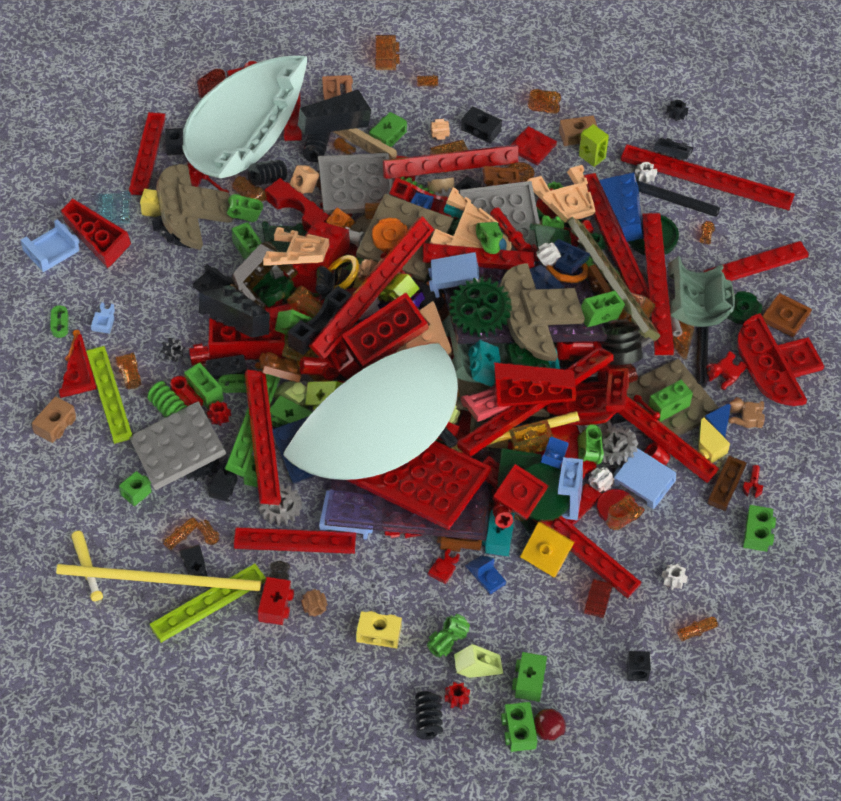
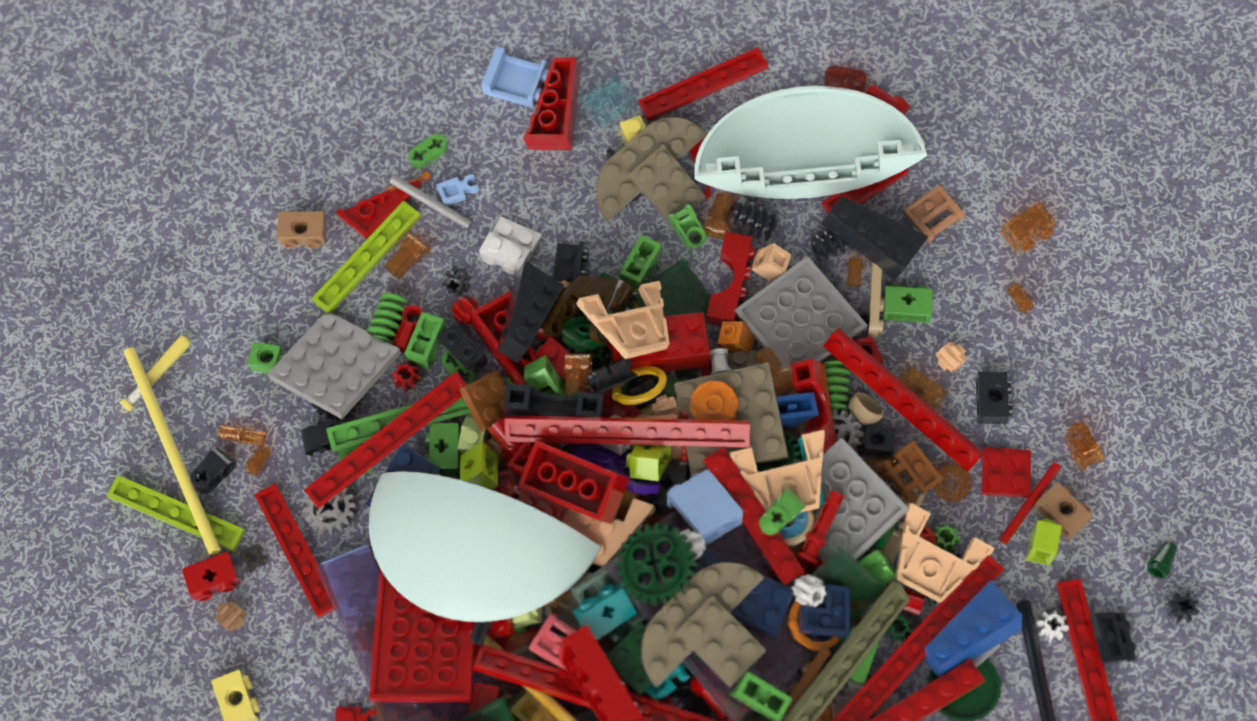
camera: 65 degrees right, 15 degrees up
black brick [165,128,184,155] -> none
none -> light grey bar [389,175,472,229]
none -> white plate [479,217,542,275]
none -> red bar [998,462,1061,545]
none -> dark green cone [1147,541,1177,579]

